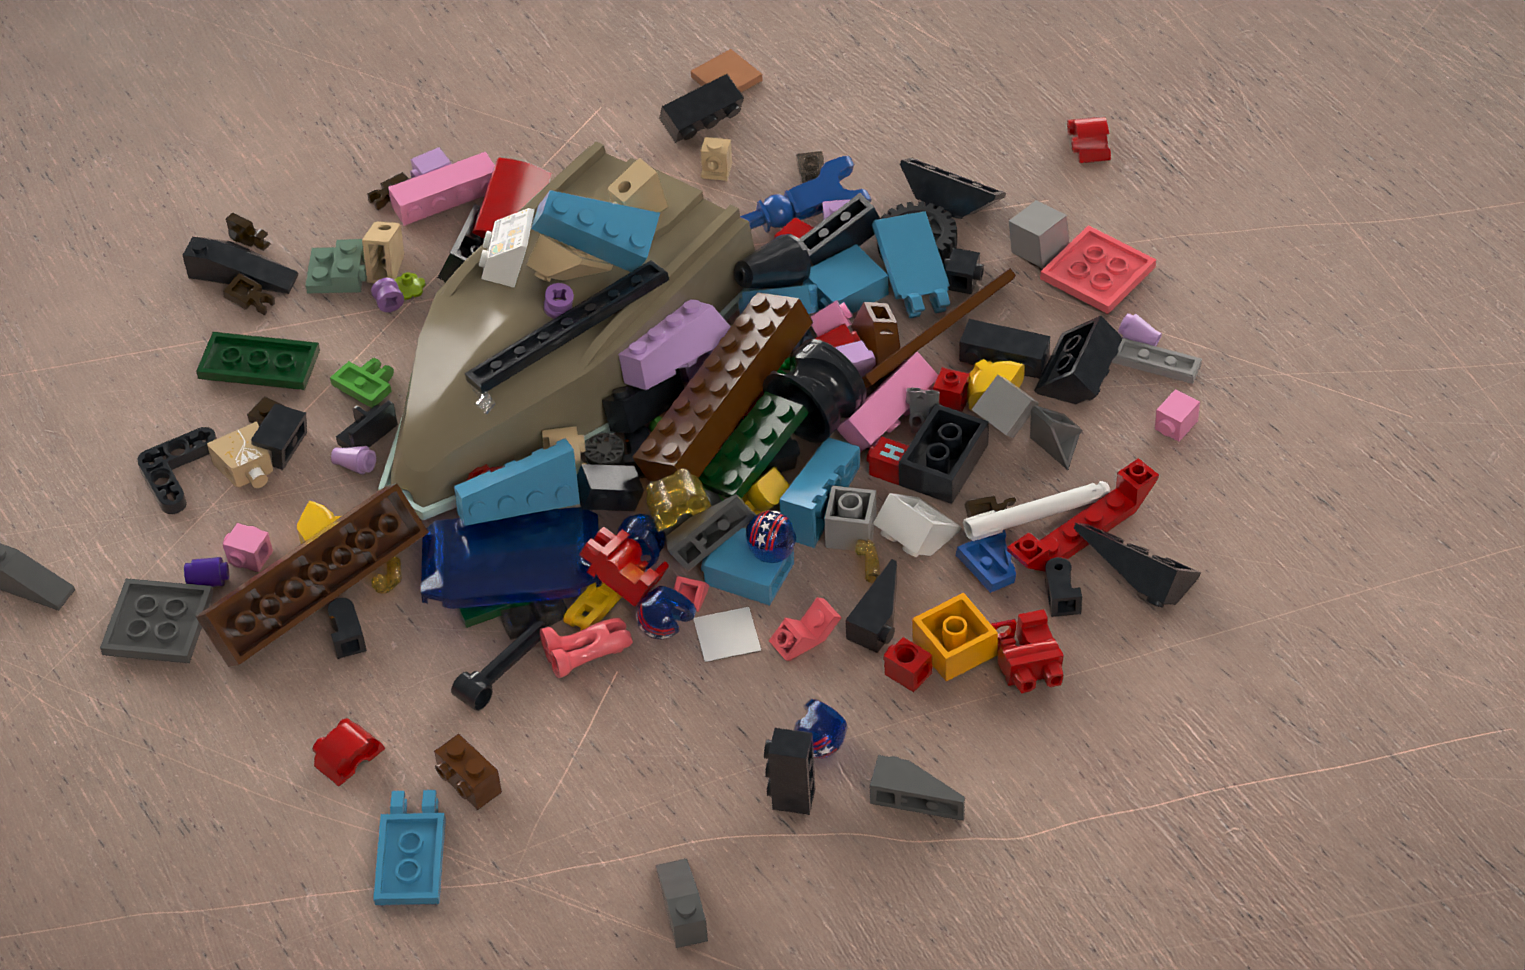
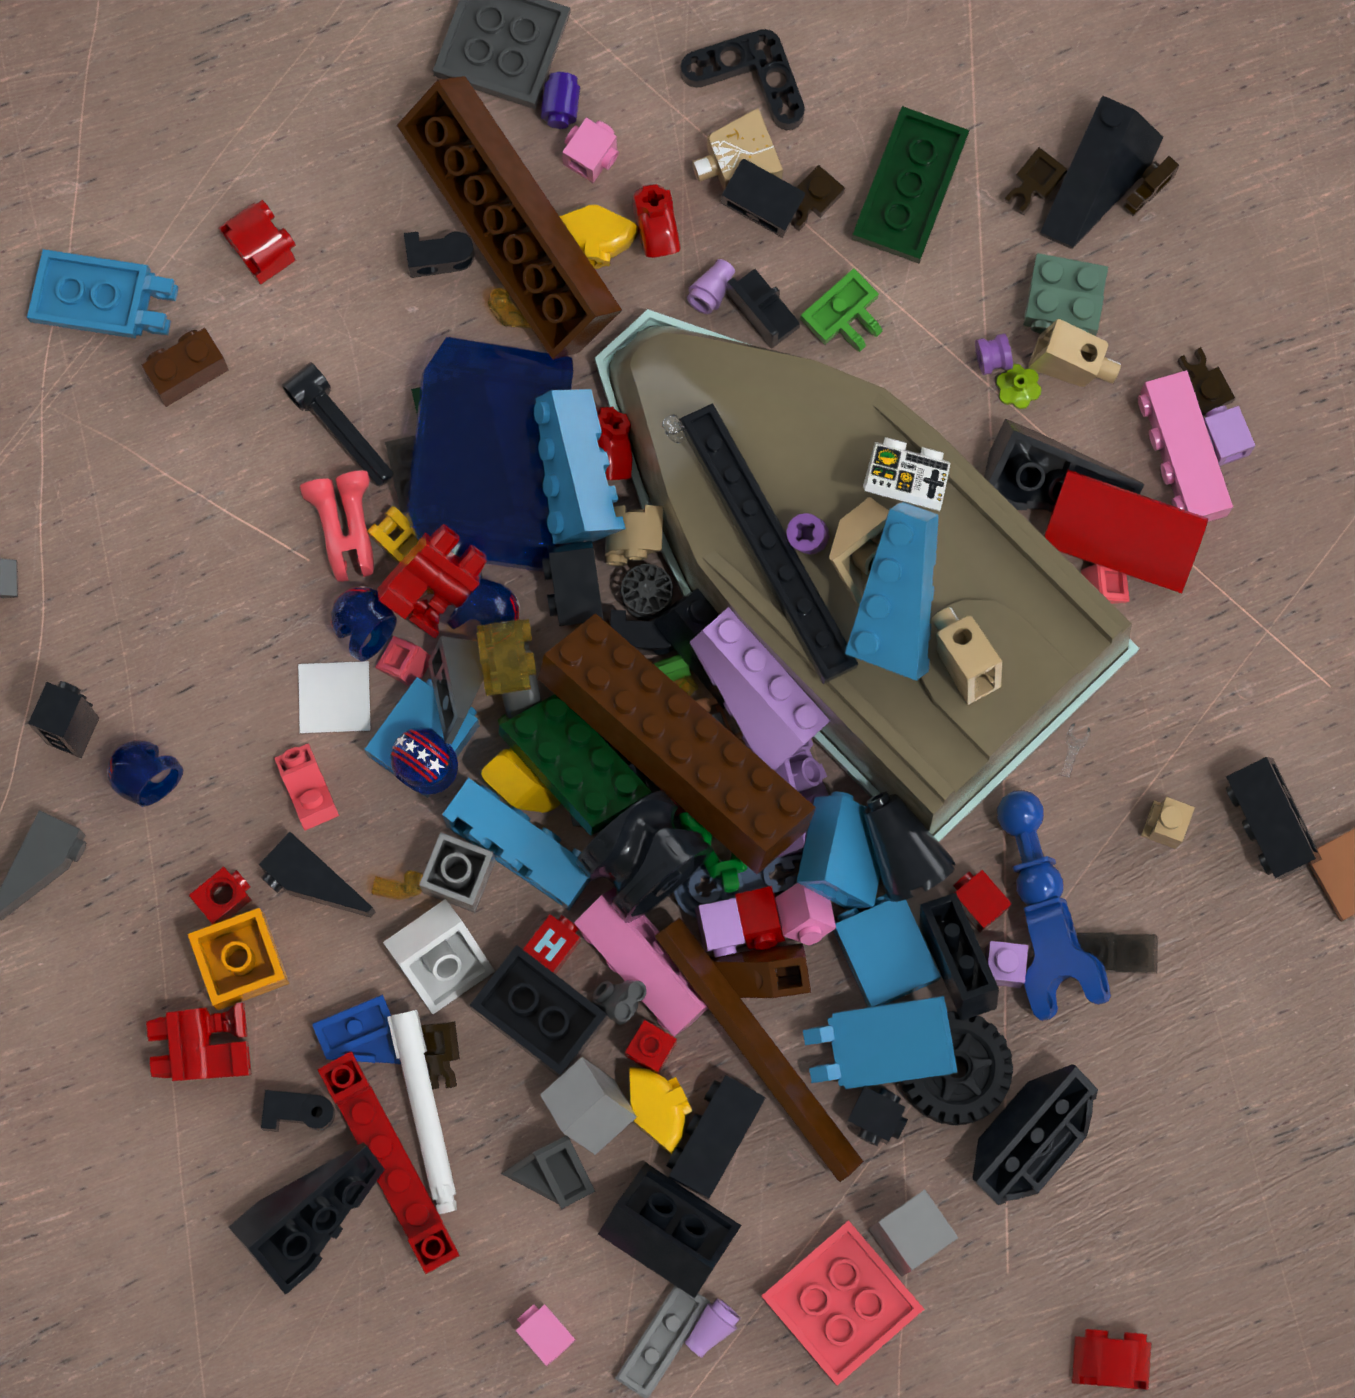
camera: 95 degrees right, 30 degrees up
none -> red piece [632,184,681,258]

